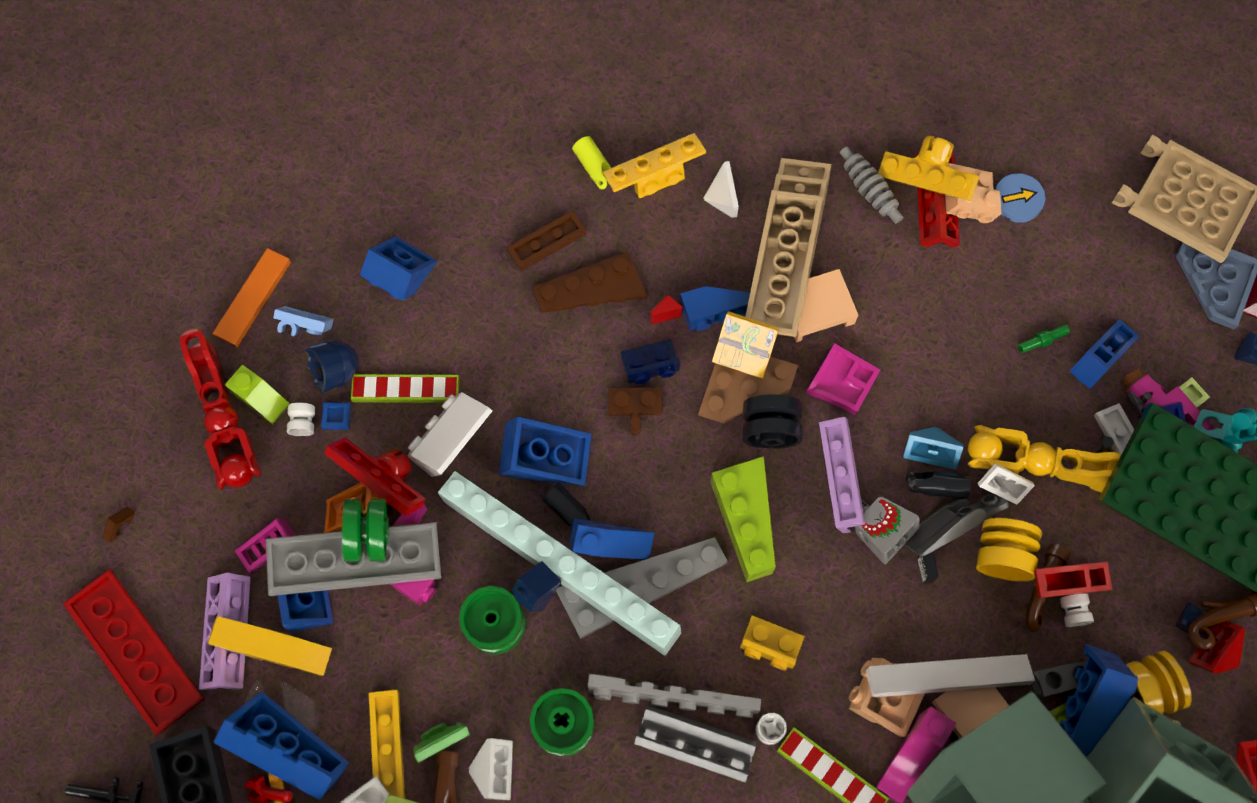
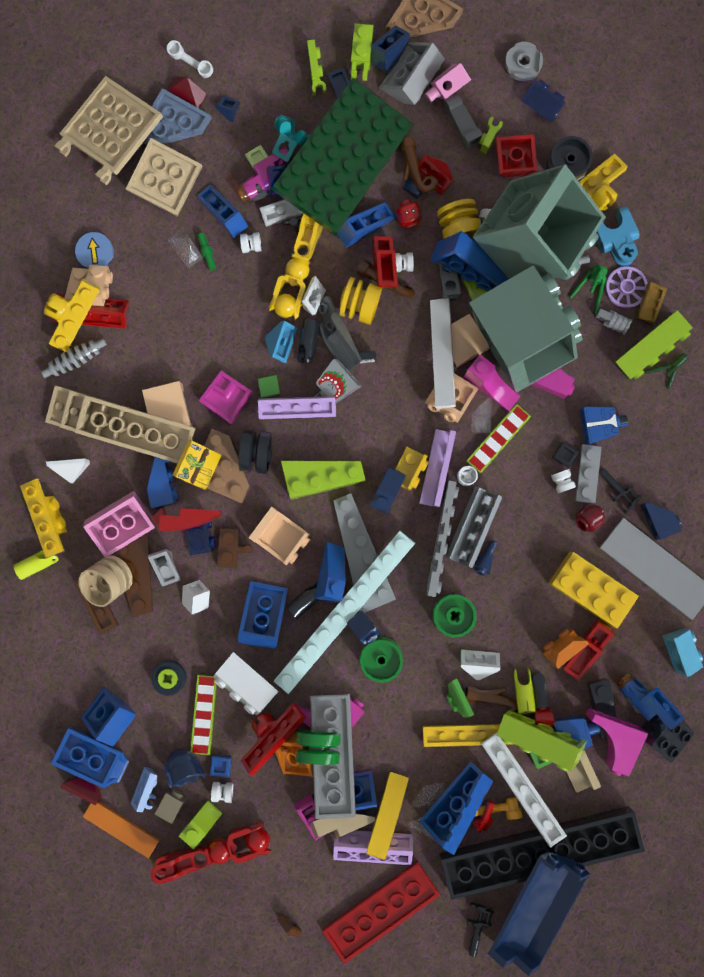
camera: 80 degrees left, 15 degrees up
none -> blue slope [51,727,129,789]
none -> dark red slope [61,777,102,805]
none -> tan wheel [79,555,132,607]
none -> bright pink slope [83,491,155,557]
none -> tan plate [126,138,203,217]
none -> light grey slope [148,549,180,587]
none -> black wheel [151,660,187,696]
none -> dark tan brick [155,789,186,824]
none -> red slope [159,508,222,532]
none -> clear slope [167,228,204,269]
none -> white panel [182,580,210,614]
none -> white wheel [240,232,261,253]
none -> light nougat panel [249,507,310,565]
none -> bright green tile [258,375,280,398]
none -> tan slope [309,814,375,839]
none -> blue slope [337,202,396,248]
none -> dark blue slope [370,467,406,514]
none -> red head [395,199,422,229]
none -> lavender fence [419,429,456,508]
none -> clear tile [471,398,492,434]
none -> dark blue cone [473,541,497,576]

